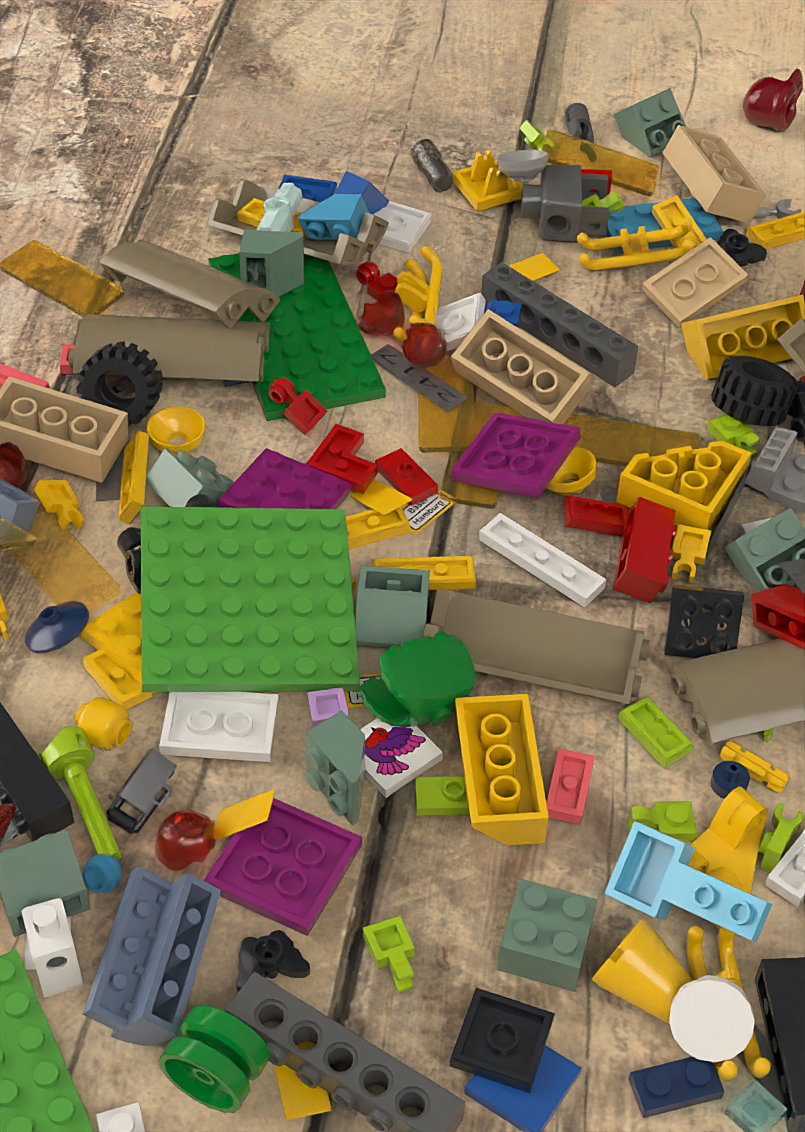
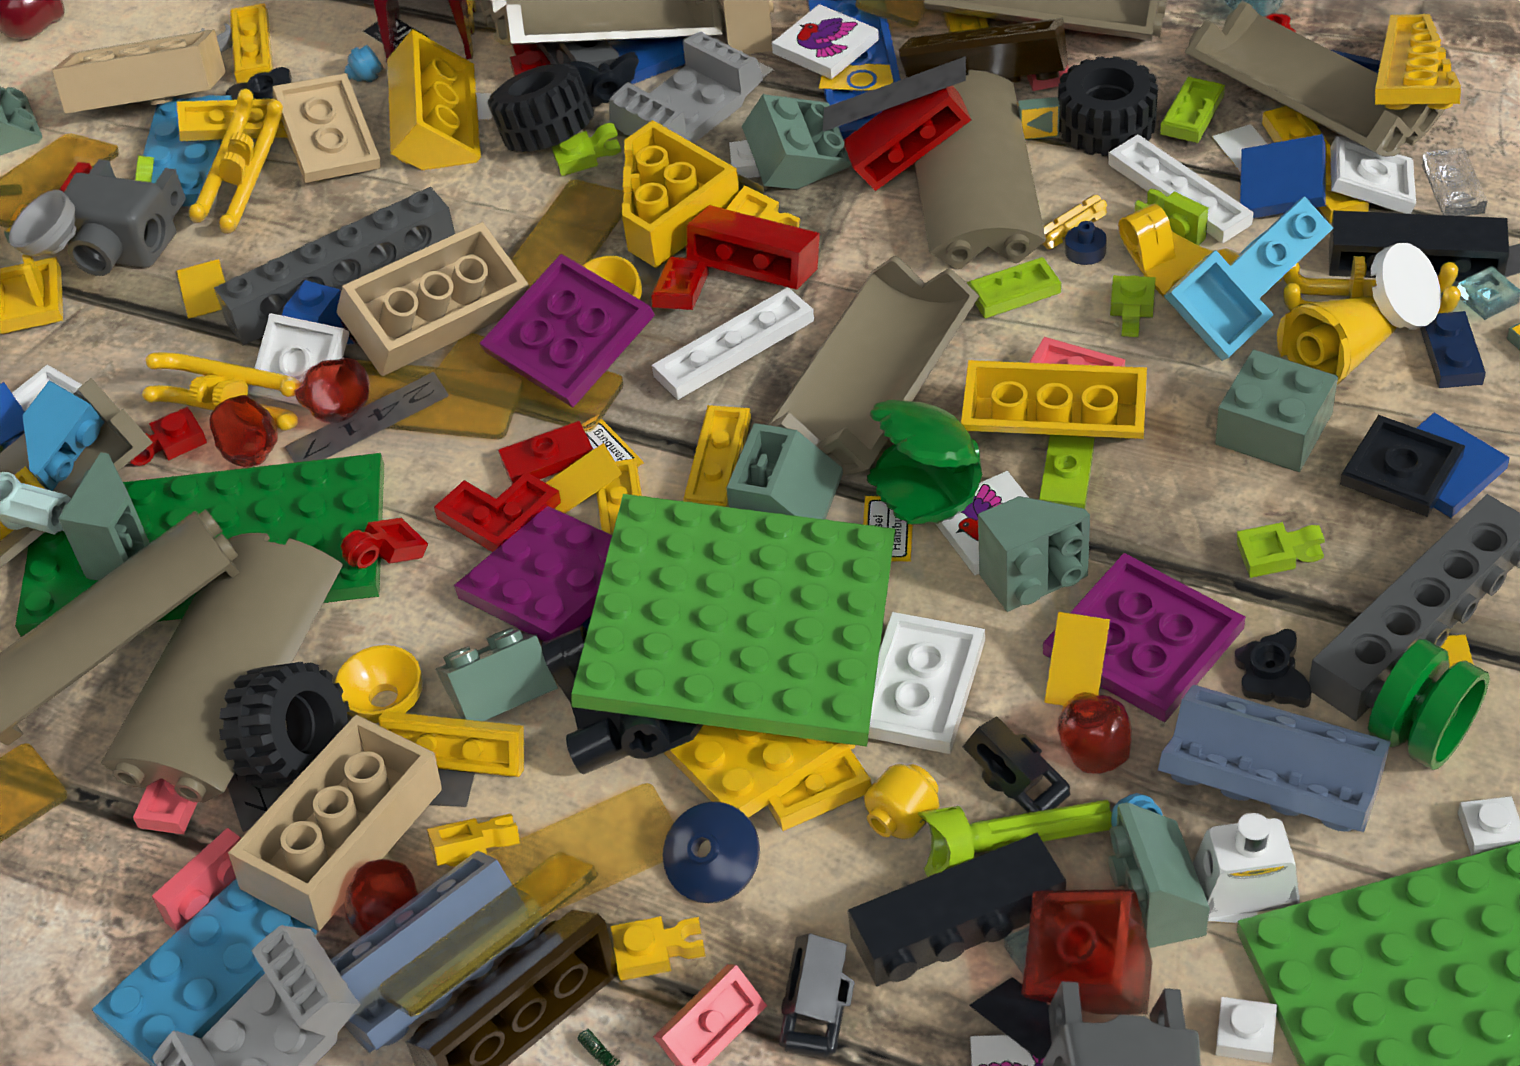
camera: 70 degrees left, 0 degrees up
lavender plate [307,687,349,728] -> none
black plate [664,584,744,658] -> none
none -> dark azure plate [344,44,384,82]

